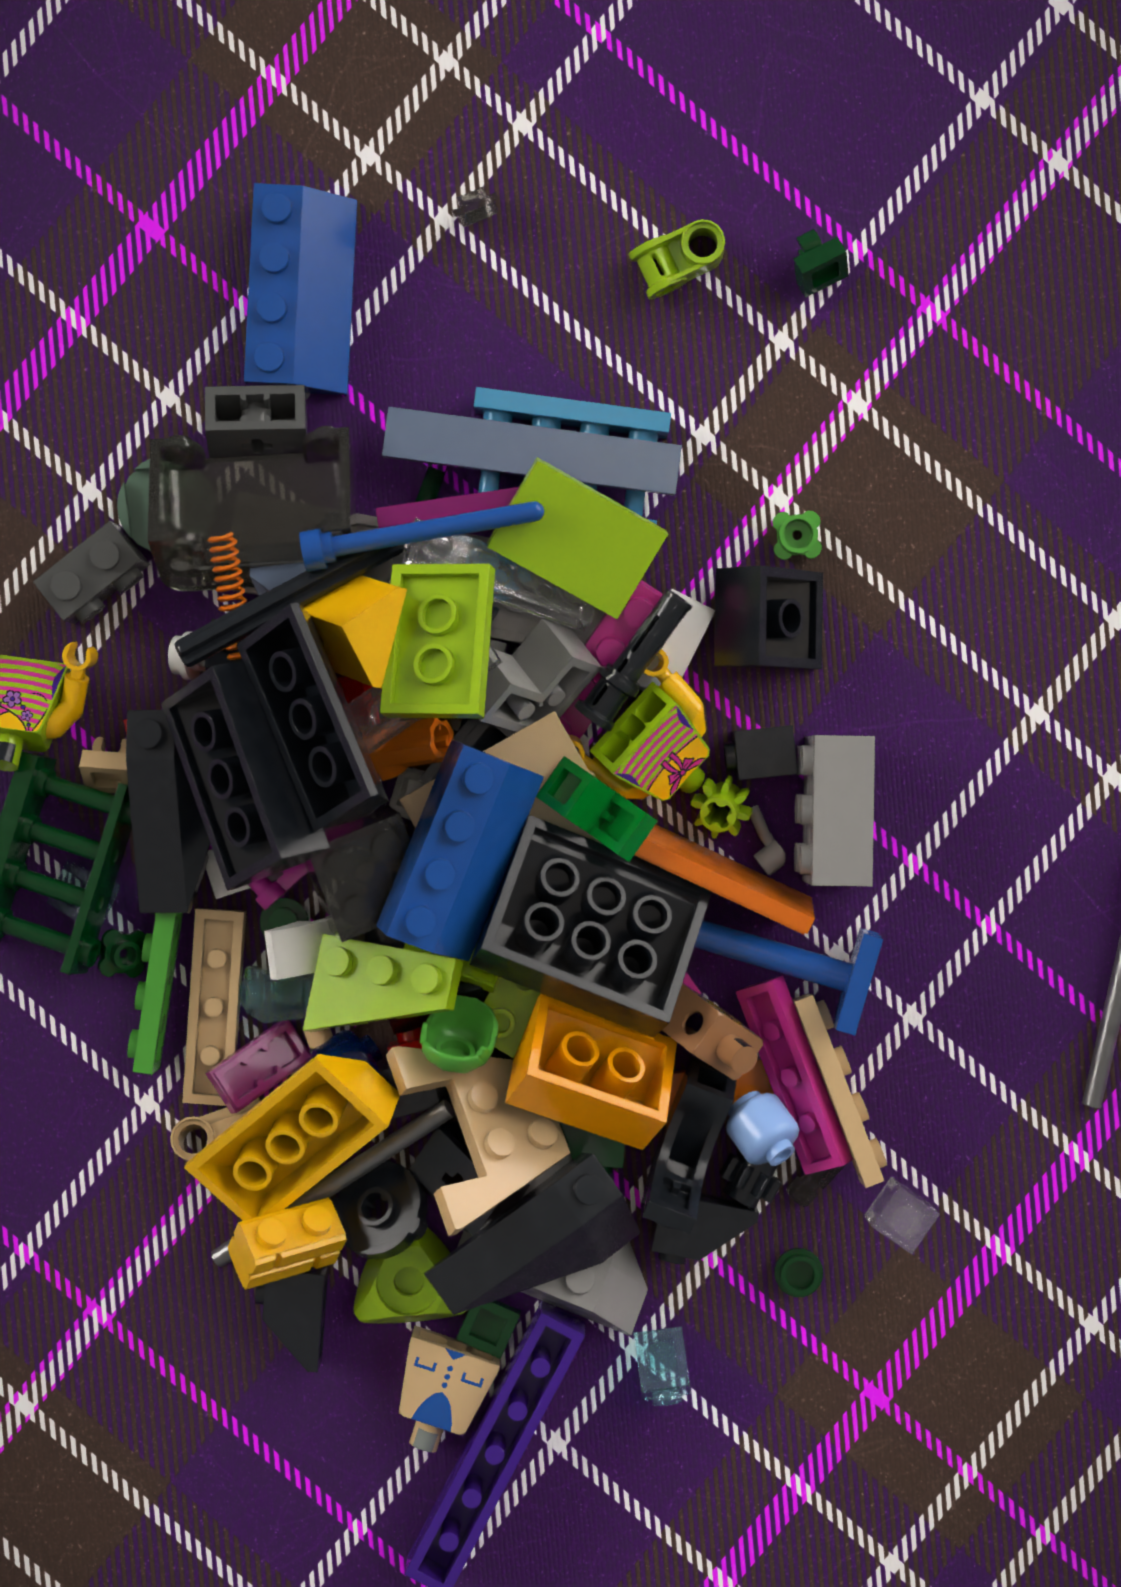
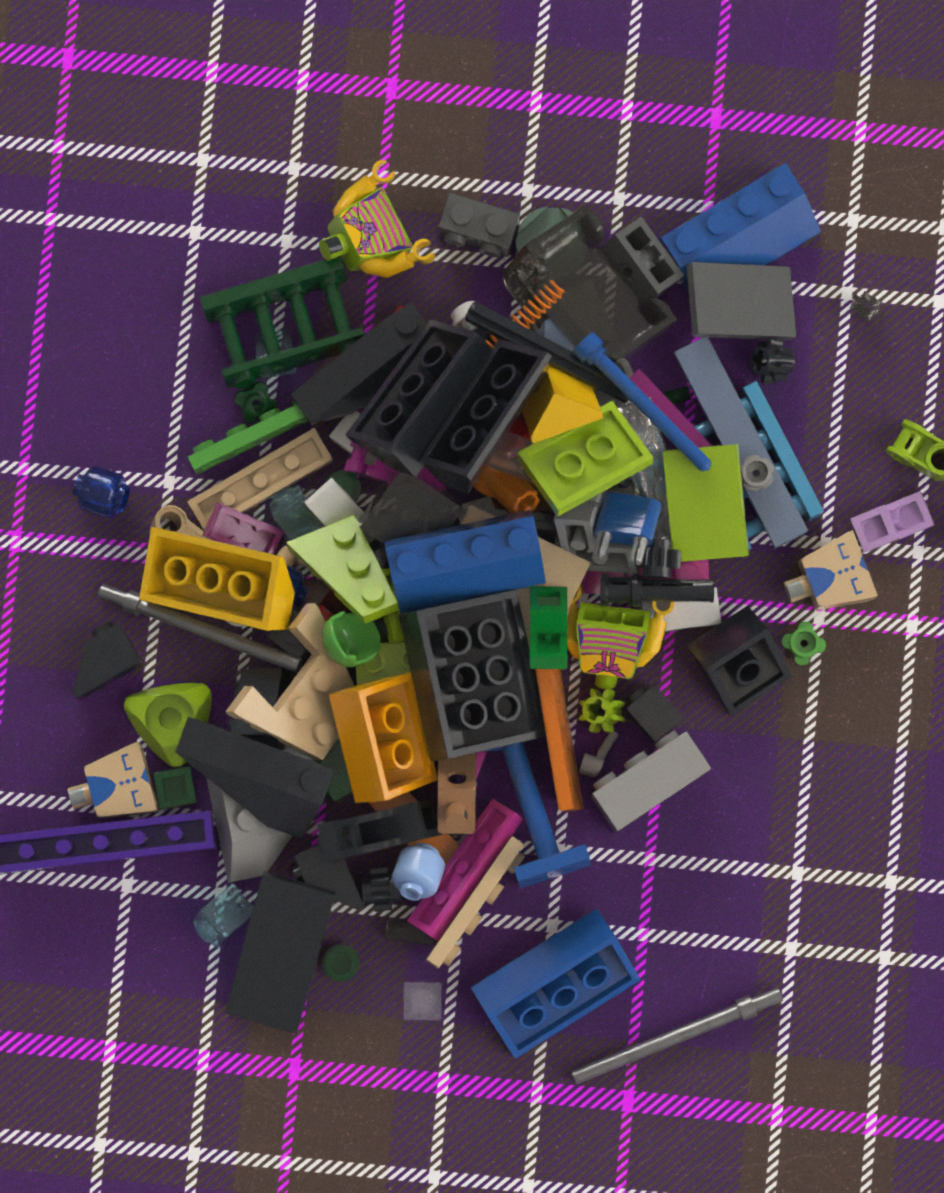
camera: 55 degrees right, 5 degrees down
tan tile [79,737,128,793] -> none
yellow brick [228,1197,347,1290] -> none
black plate [332,1160,428,1260] -> none
none -> clear blue head [73,466,130,518]
none -> black tile [225,871,336,1034]
none -> blue slope [471,909,641,1059]
none -> blue piece [593,492,662,565]
none -> black gear [634,539,681,579]
none -> dark grey tile [686,262,796,340]
none -> light grey plate [740,455,774,492]
none -> black gear [750,338,795,384]
none -> tan torso [784,530,878,610]
none -> lavender slope [850,491,935,553]

